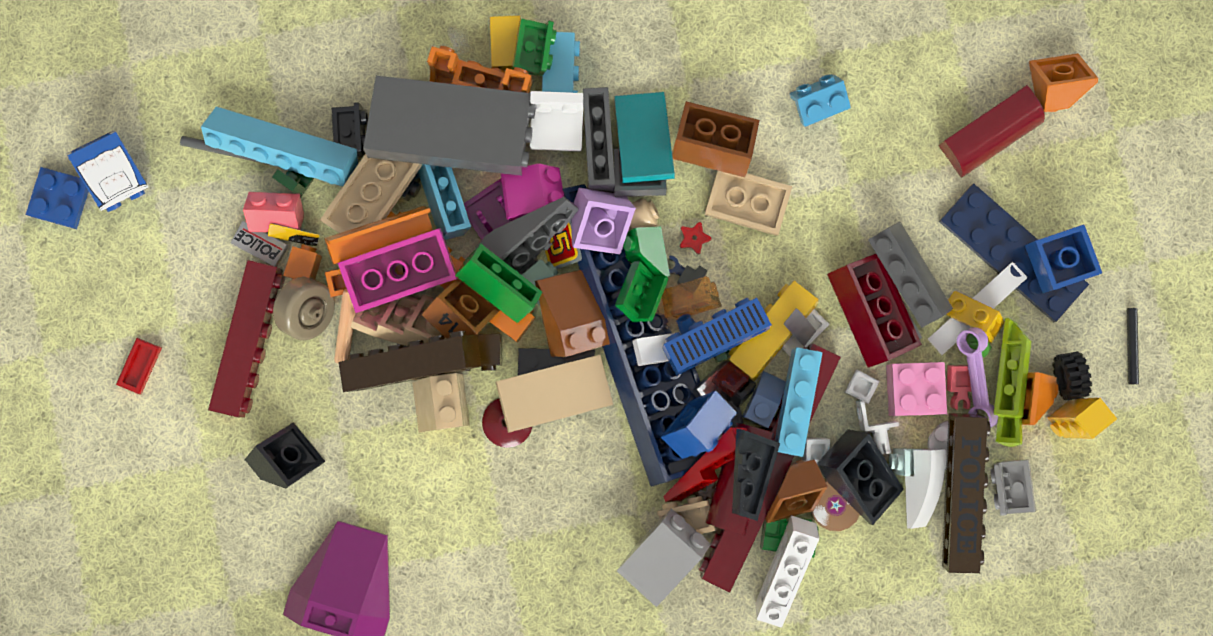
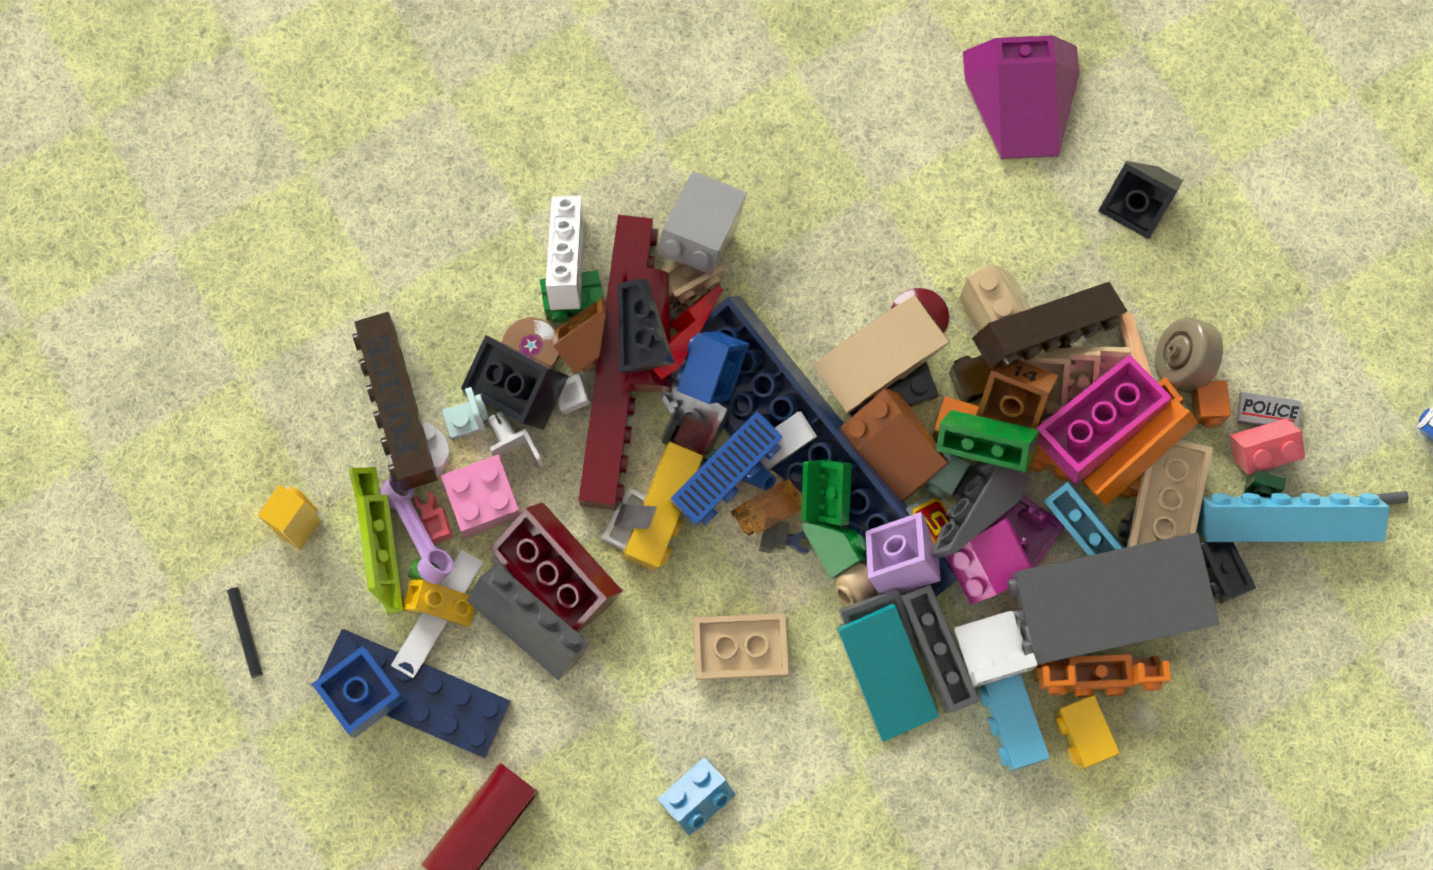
camera: 160 degrees right, 10 degrees down
red tile [116,338,162,395] -> none
dark red brick [208,260,285,418] -> none
yellow sticker [268,224,319,246] -> none
green bracket [512,19,557,77] -> none
dark orange brick [672,101,760,177] -> none
red plate [680,222,712,255] -> none
medium blue slope [742,371,786,428] -> none
medium azure brick [775,347,823,457] -> none
white tile [845,370,880,404] -> none
white slope [905,449,946,529] -> none
light grey bracket [990,459,1036,516] -> none
orange slope [1022,372,1058,425] -> none
black tyre [1052,351,1092,401] -> none

